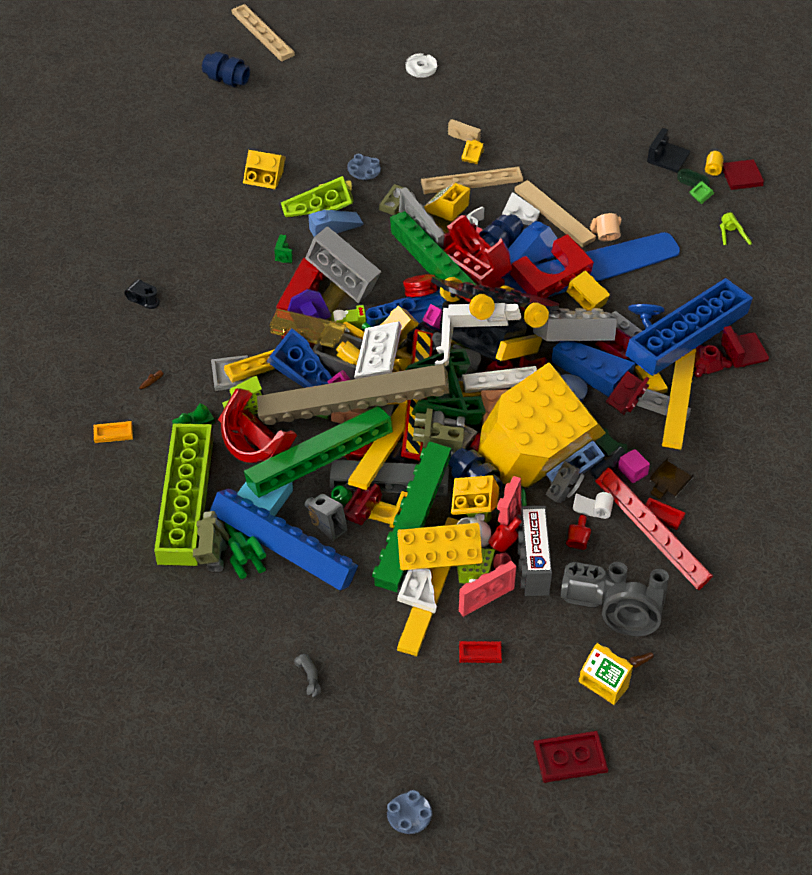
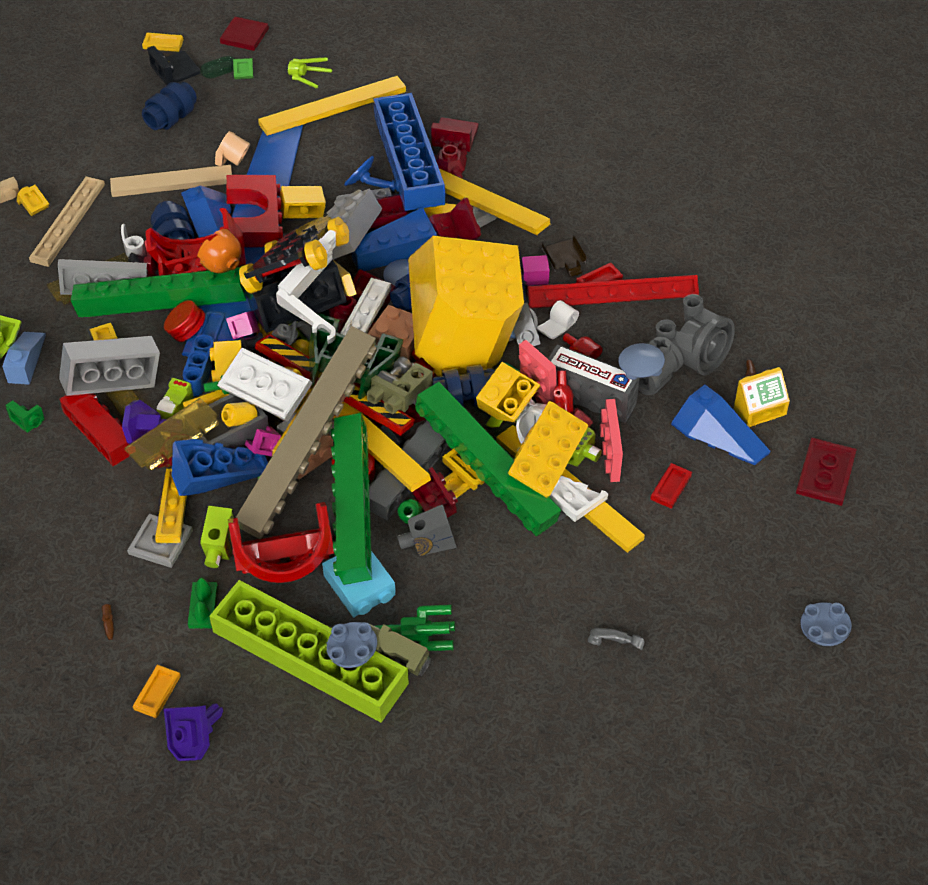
camera: 60 degrees left, 0 degrees up
blue brick [210,489,358,591] -> none
olive piece [379,184,409,215] -> none
yellow slope [424,183,470,222] -> none
white wing [502,193,540,225] -> none
yellow brick [705,151,724,175] -> none
none -> yellow plate [90,322,117,341]
none -> yellow tile [142,33,183,52]
none -> dark blue piece [142,82,197,130]
none -> dark purple piece [164,703,223,761]
none -> orange cylinder [197,229,241,274]
none -> yellow tile [258,76,406,136]
none -> sand blue dish [327,622,377,668]
none -> sand blue dish [619,343,665,380]
none -> blue wedge [671,385,770,465]

